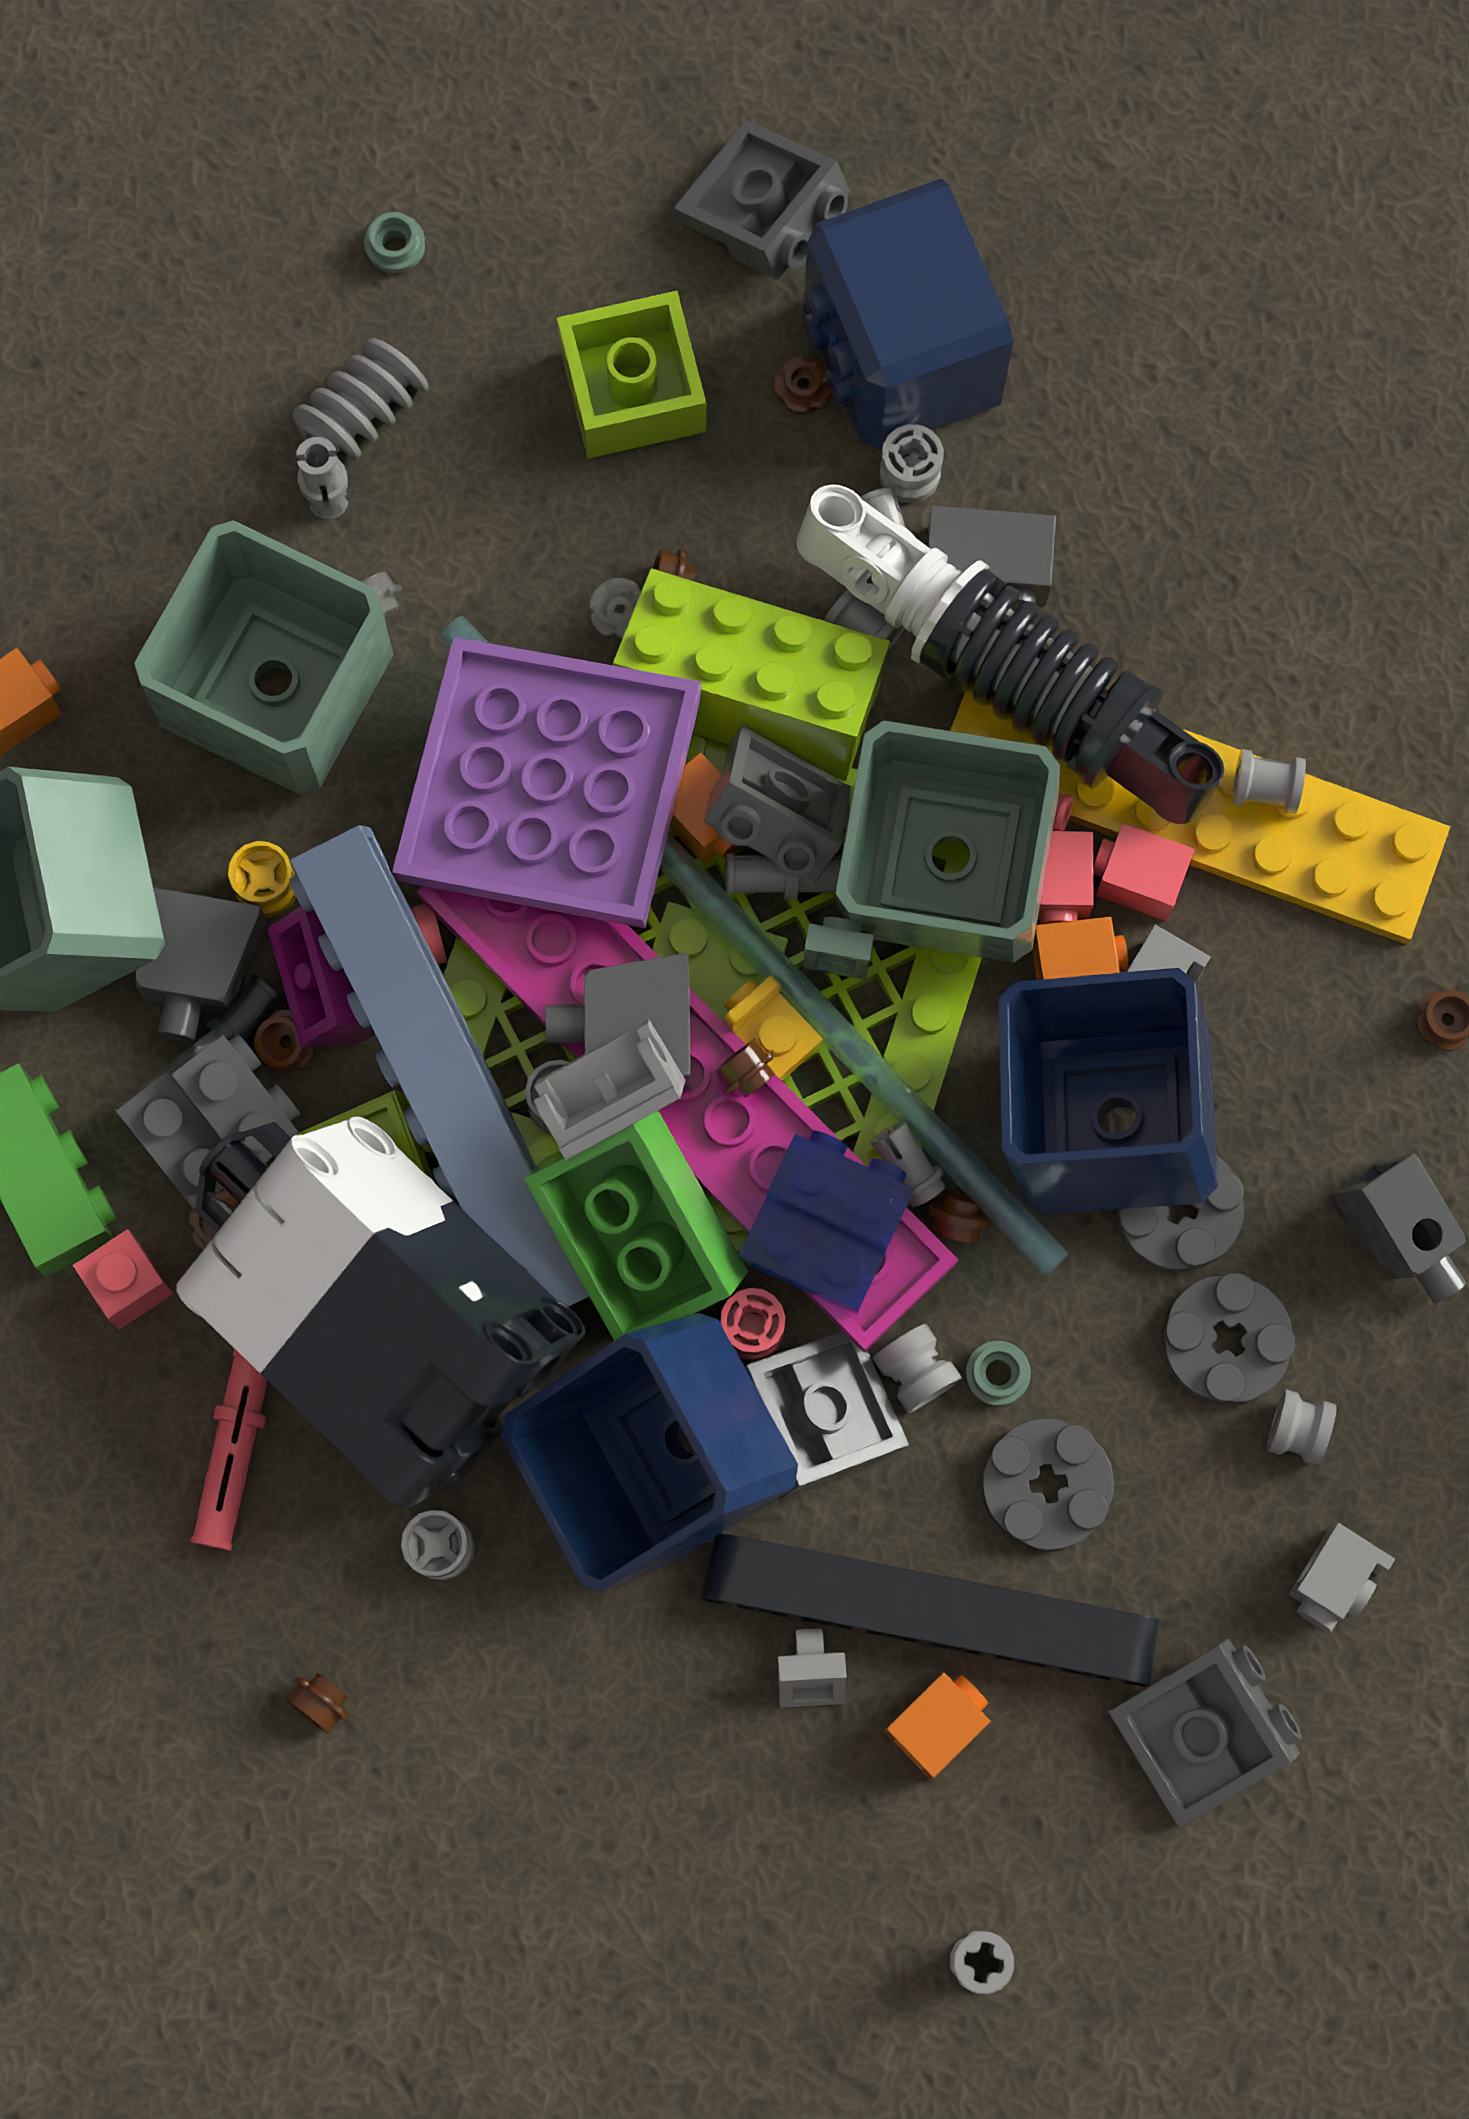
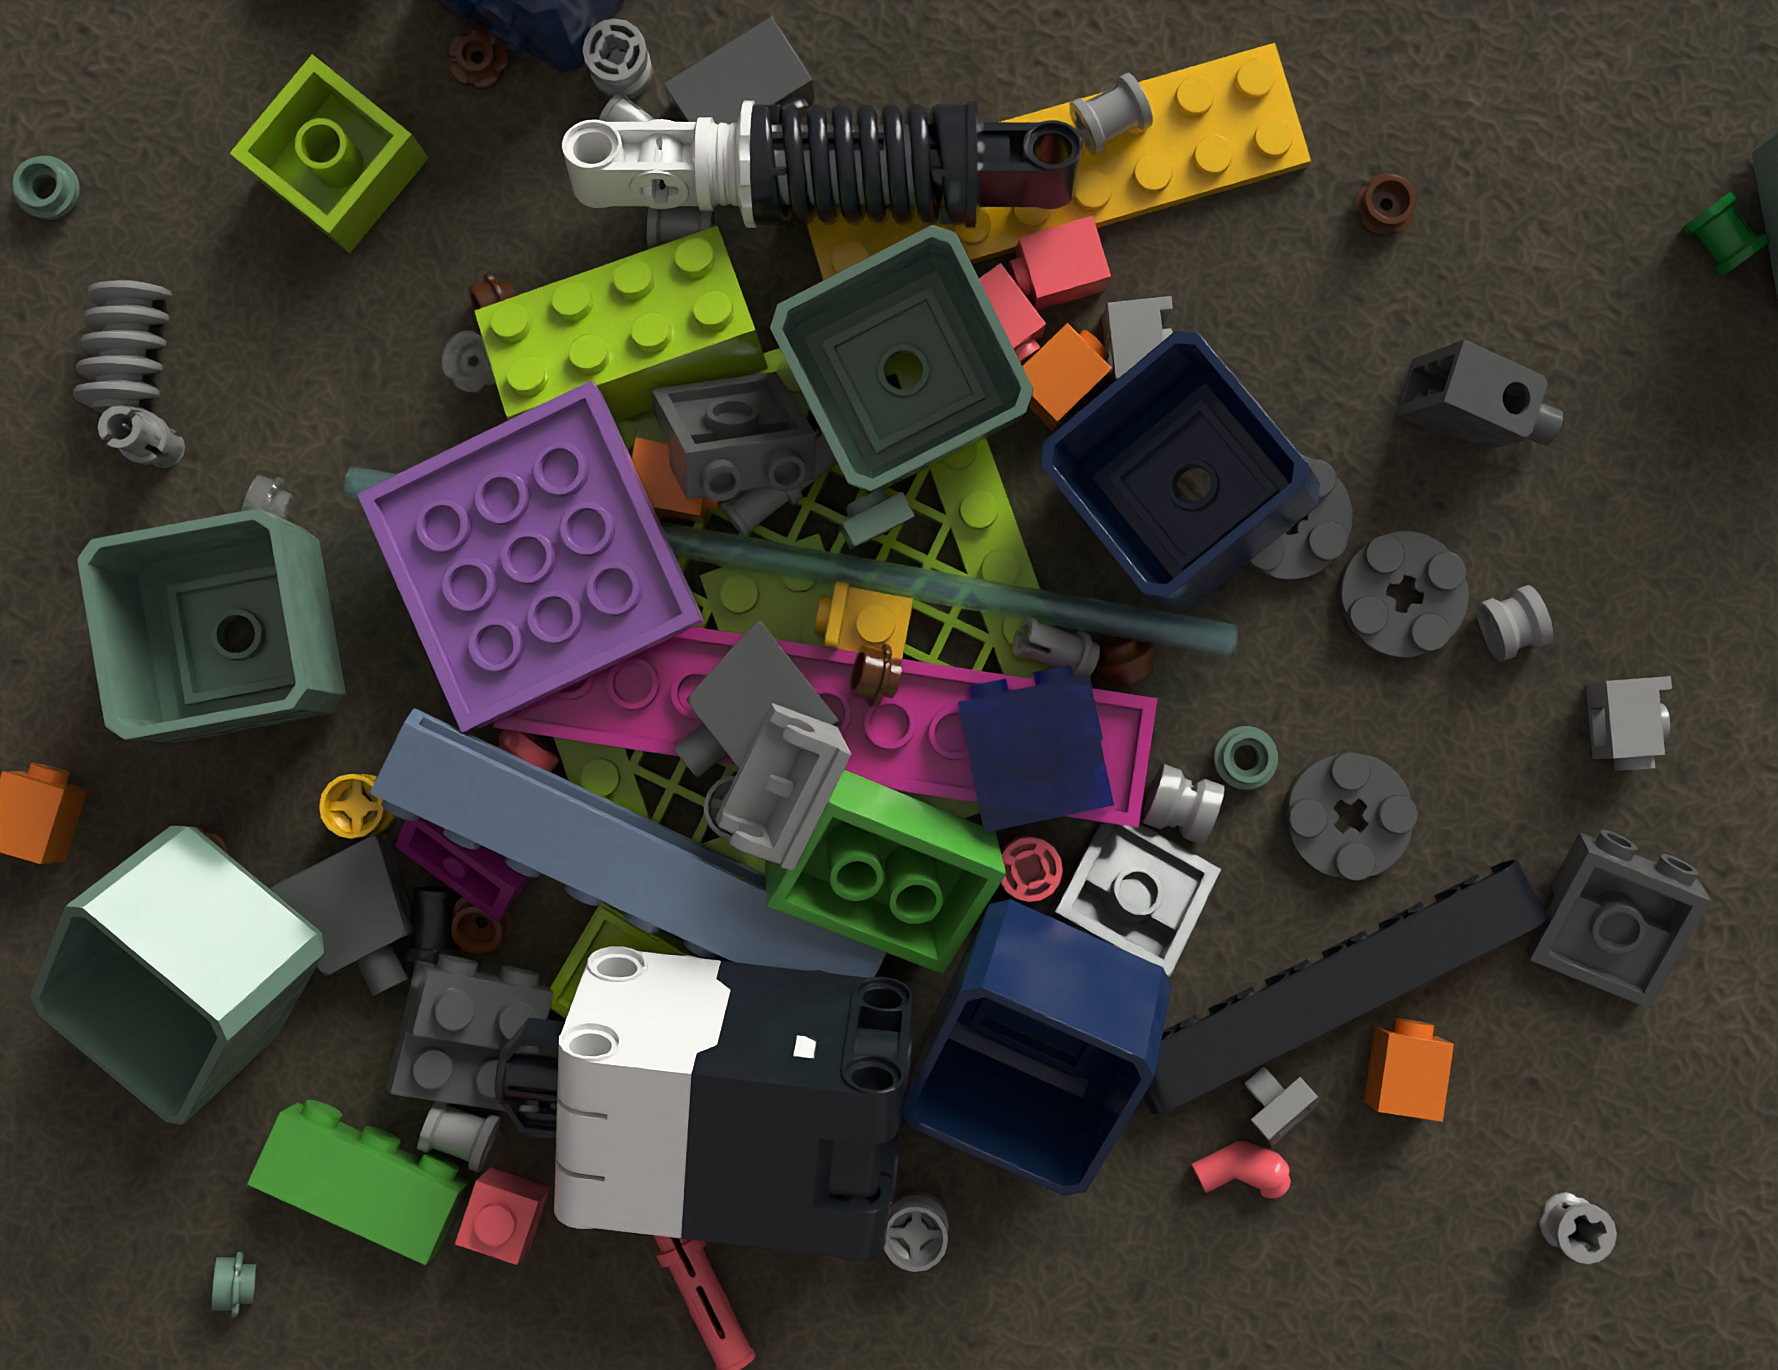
camera: 35 degrees left, 10 degrees up
none -> light grey bush [417,1101,501,1173]
none -> coral arm [1191,1141,1291,1199]

